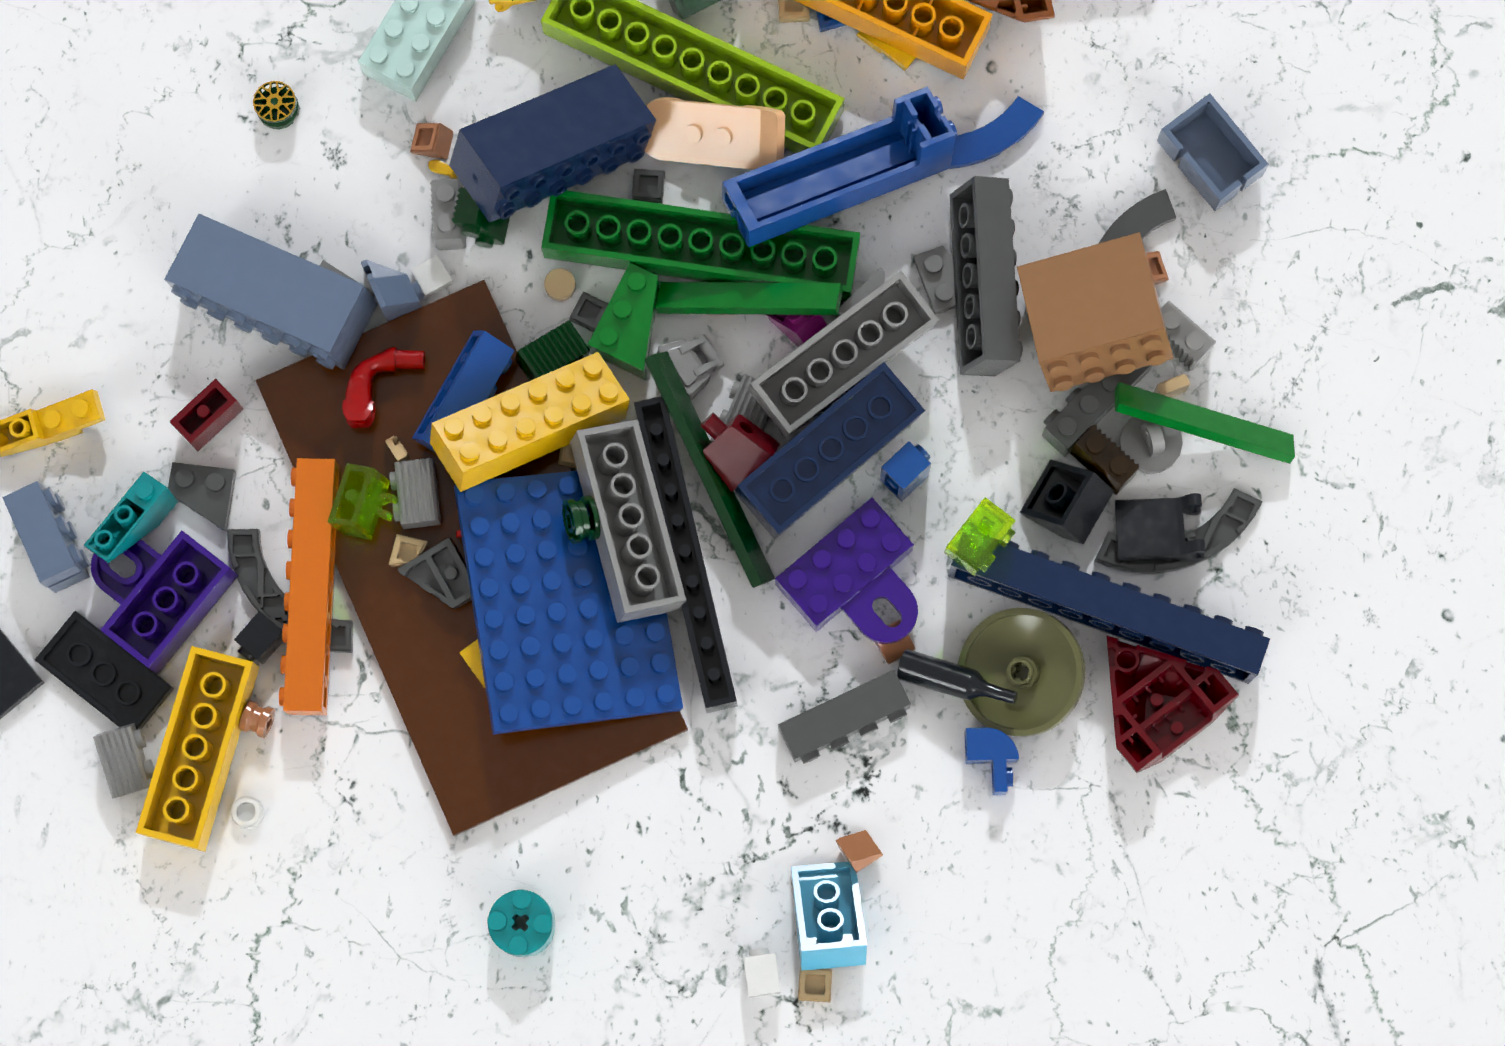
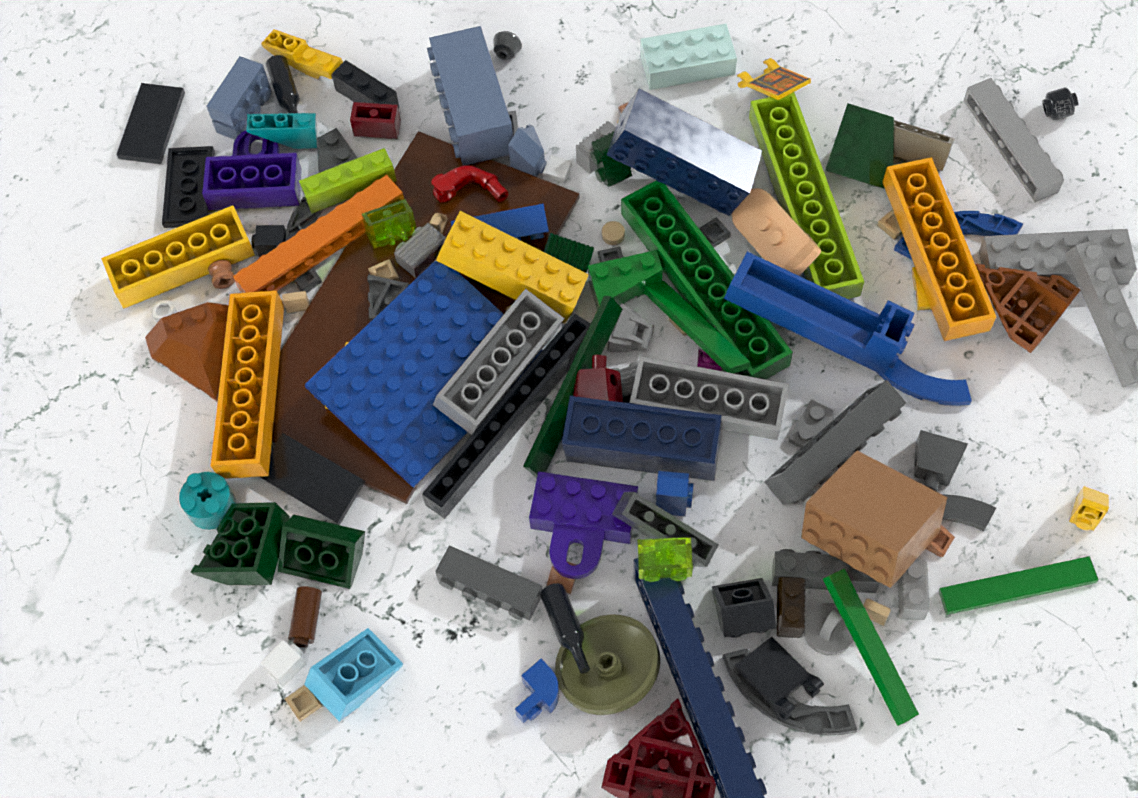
camera: 50 degrees right, 15 degrees down
light grey brick [93,723,155,799] -> none
dark green wheel [253,81,300,130] -> none
dark green wheel [562,495,600,544] -> none
nougat slope [835,830,883,873] -> none
sand blue piece [1157,93,1269,211] -> none
none -> dark orange wedge [145,302,229,402]
none -> dark green wedge [190,502,290,585]
none -> light orange brick [210,291,284,479]
none -> black tile [260,433,365,524]
none -> black piece [266,55,300,113]
none -> dark green slope [278,514,365,589]
none -> tan tile [282,291,310,313]
none -> reddish brown brick [288,586,322,648]
none -> lime brick [299,148,397,213]
none -> black brick [331,60,400,109]
none -> dark grey cone [493,31,522,60]
none -> dark grey brick [612,492,719,567]
none -> dark grey torso [914,430,968,492]
none -> green tile [938,556,1099,615]
none -> yellow slope [1069,486,1109,531]

